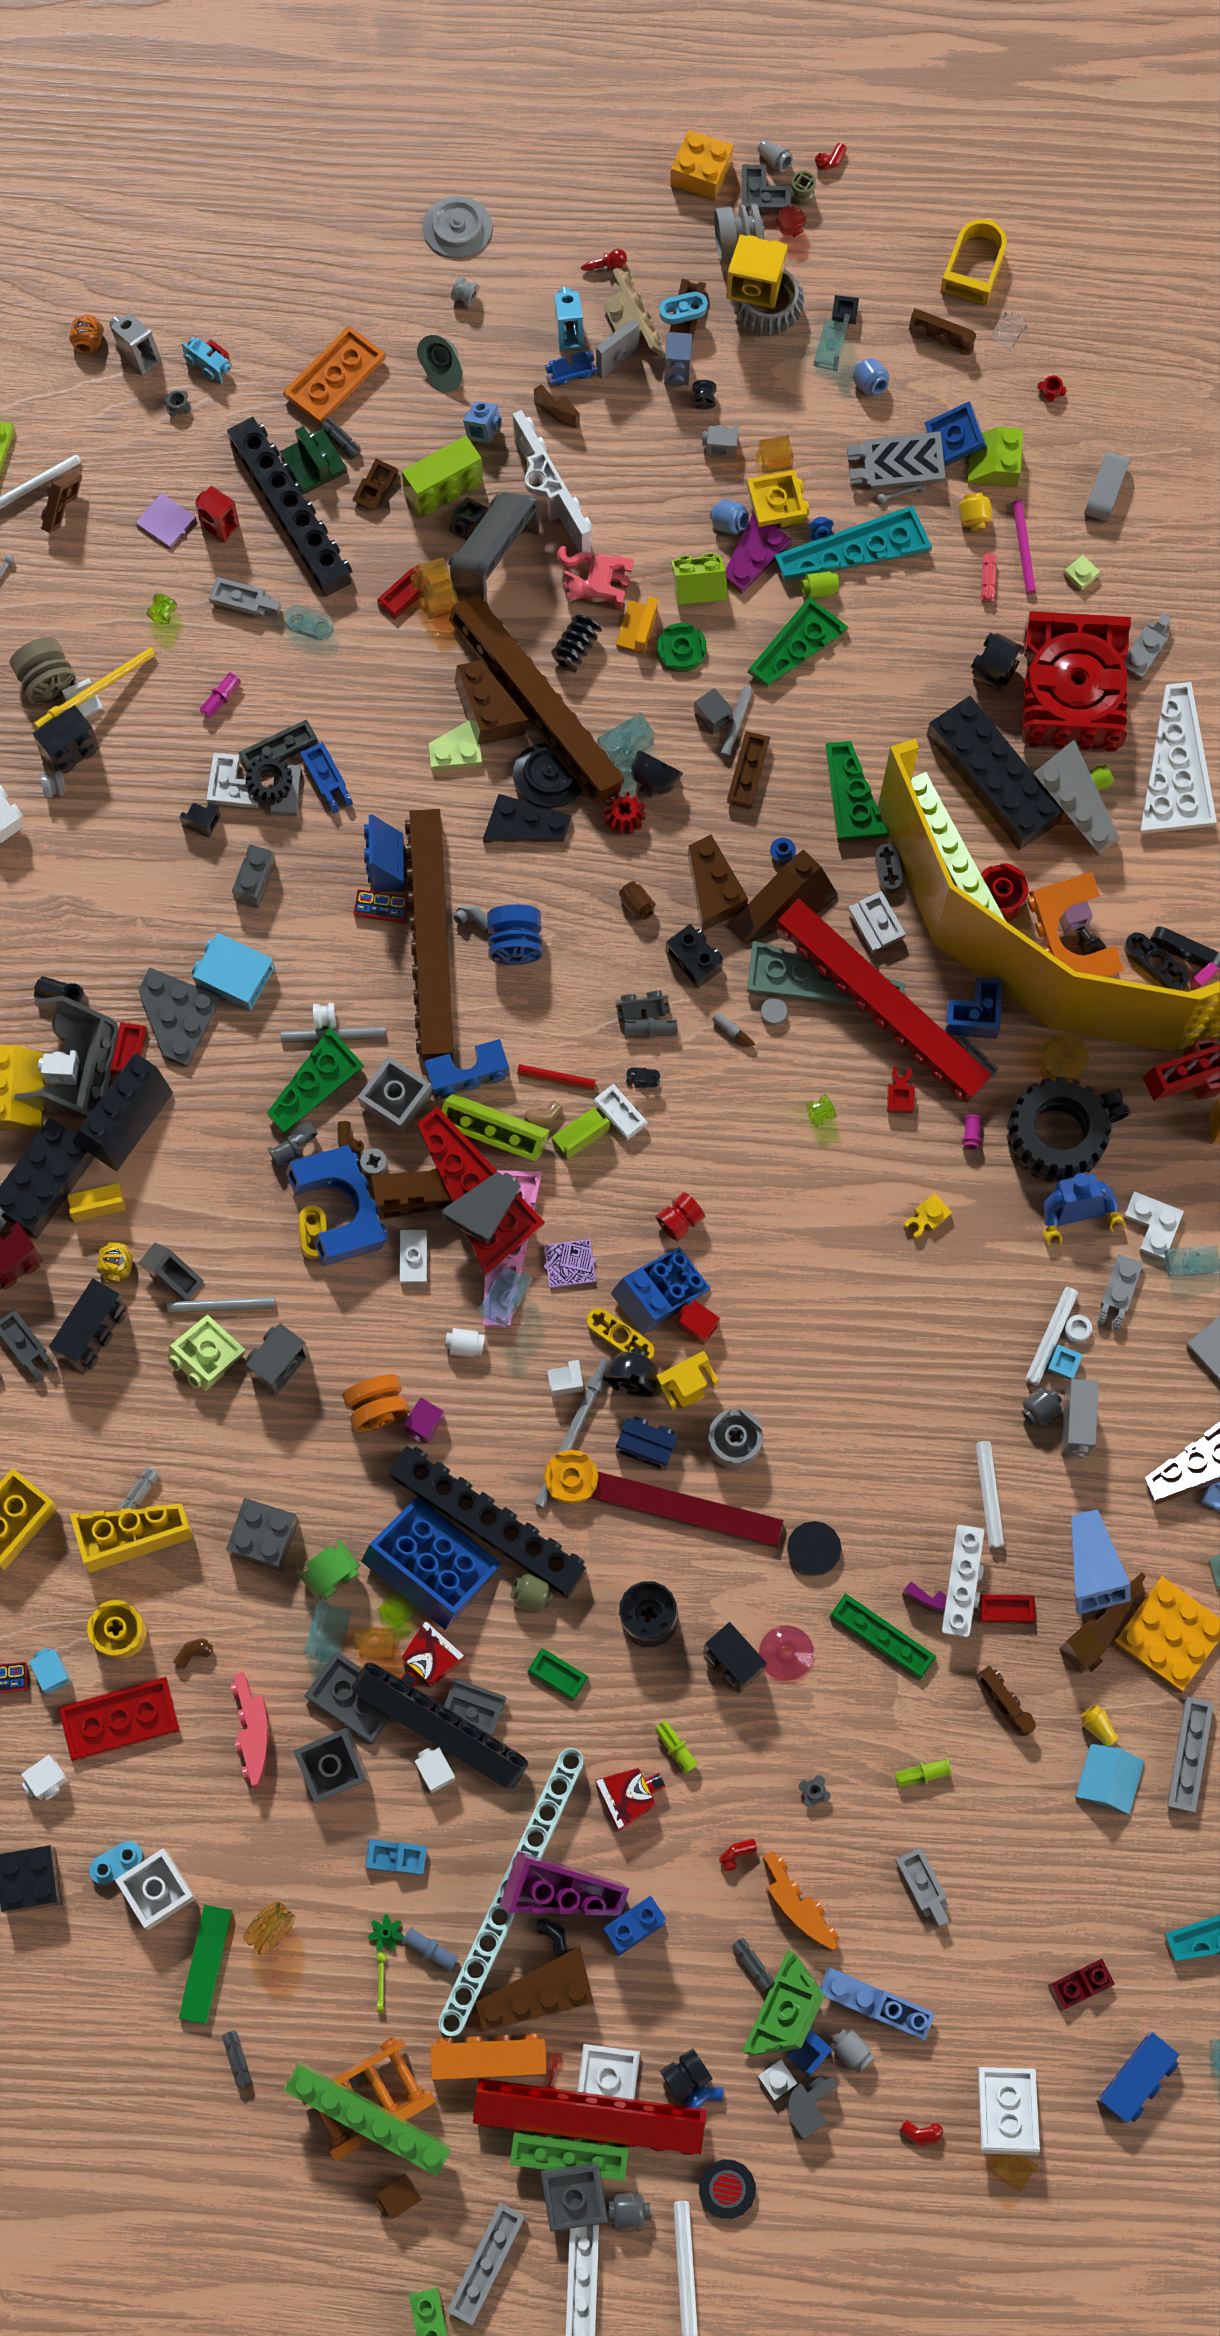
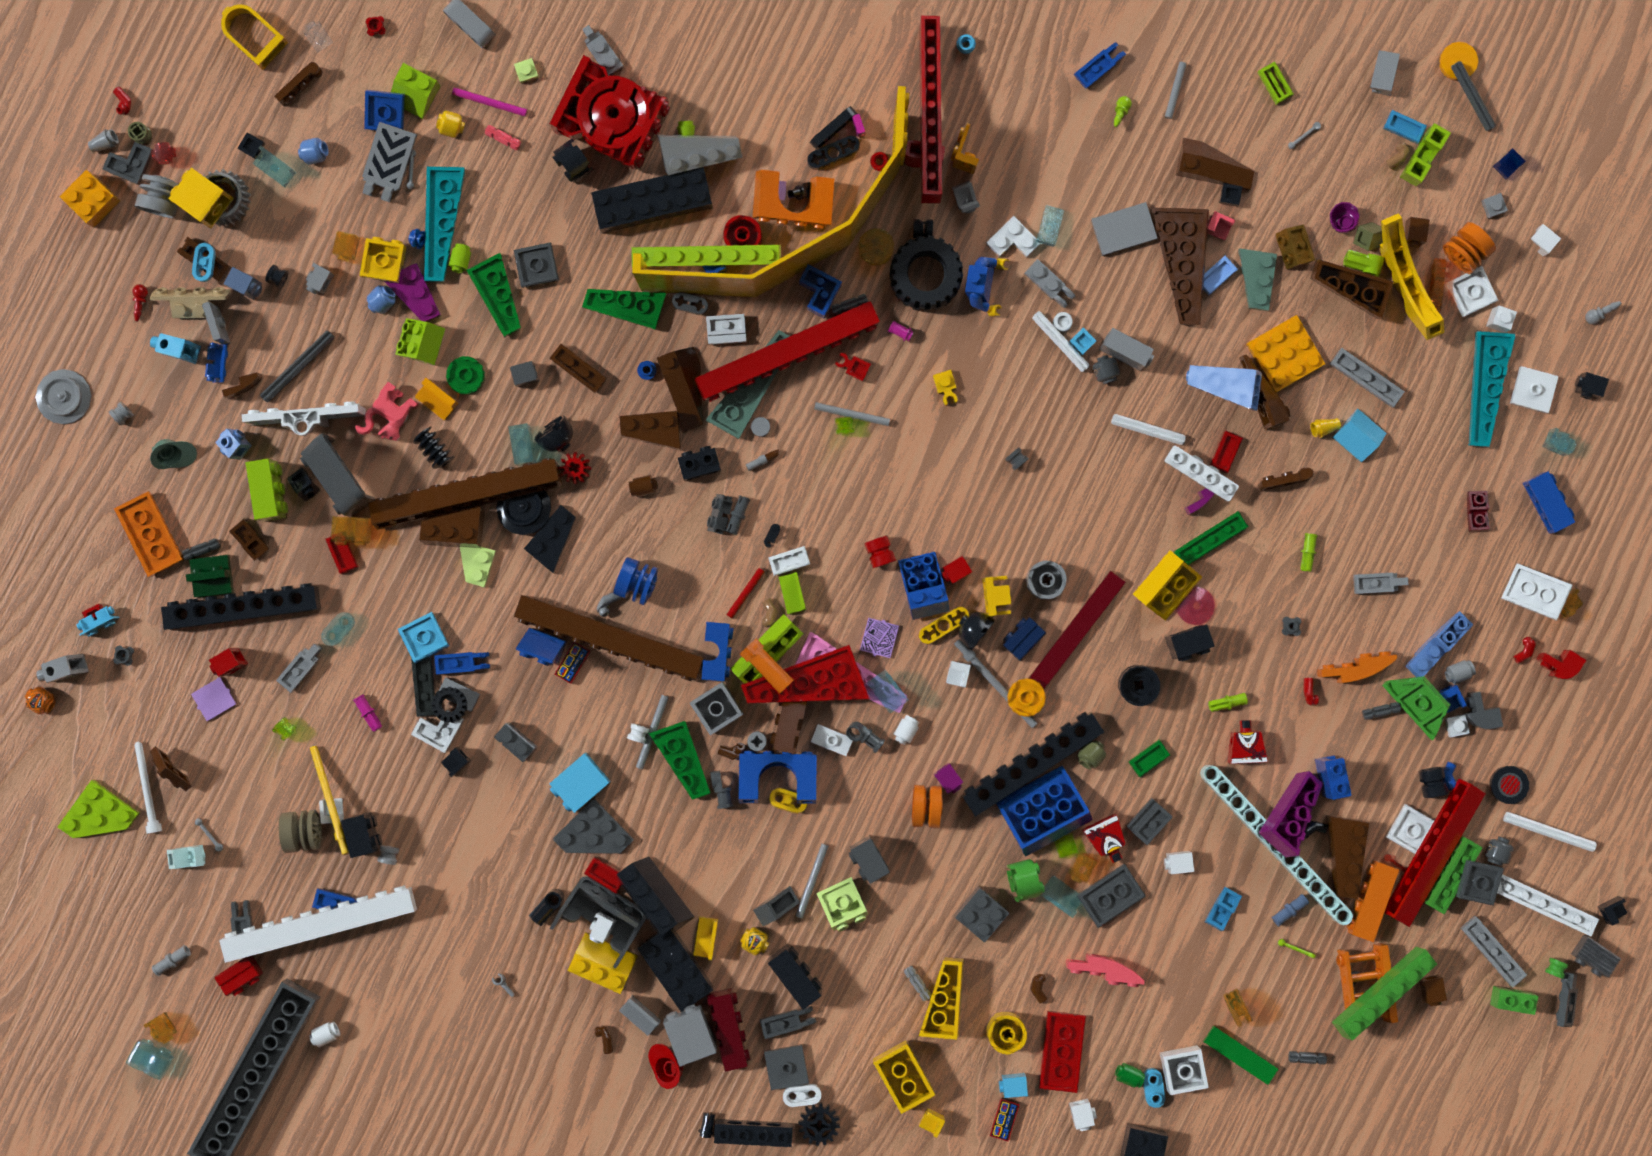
camera: 70 degrees left, 15 degrees up
dark grey brick [293,1728,370,1803] -> none
black beam [352,1662,529,1789] -> none
green plant [368,1914,404,1951] -> none
dark grey slope [441,1172,521,1245] -> none
light grey bar [720,686,753,758] -> none
black tile [787,1521,842,1576] -> none
white wing [1139,682,1217,835] -> none
none -> dark grey axle [260,330,335,402]
none -> medium azure tile [398,612,449,664]
none -> dark grey plate [514,242,559,288]
none -> orange piece [740,638,793,694]
none -> light grey bar [814,402,890,426]
none -> dark grey connector [846,722,885,753]
none -> light grey bracket [952,181,980,213]
none -> dark grey wheel [1005,447,1029,471]
none -> green brick [1115,1063,1145,1088]
none -> yellow slope [1133,550,1202,621]
none -> red brick [1536,650,1586,679]

